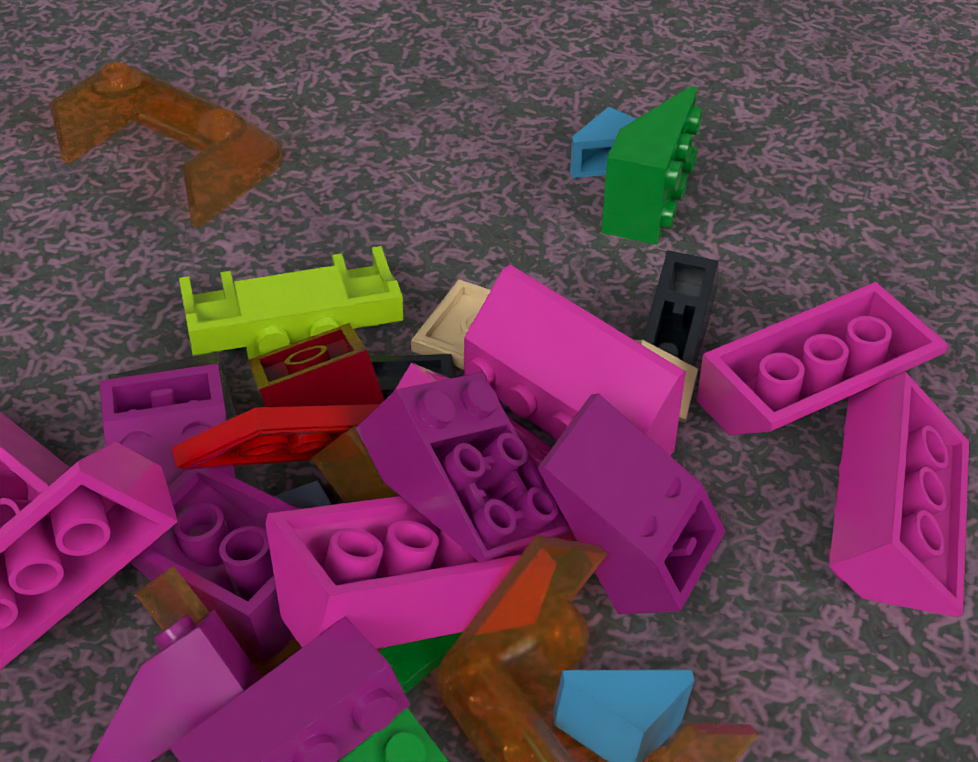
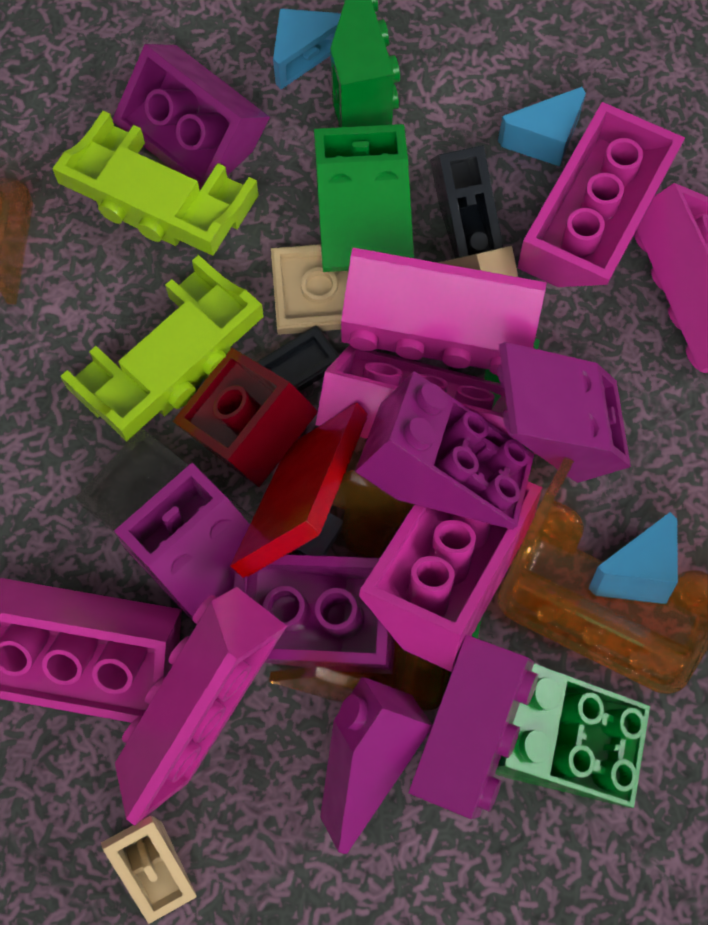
camera: 30 degrees left, 25 degrees up
none -> lime bracket [52,111,259,256]
none -> magenta slope [112,44,270,190]
none -> green slope [314,124,414,272]
none -> dark azure slope [498,87,586,166]

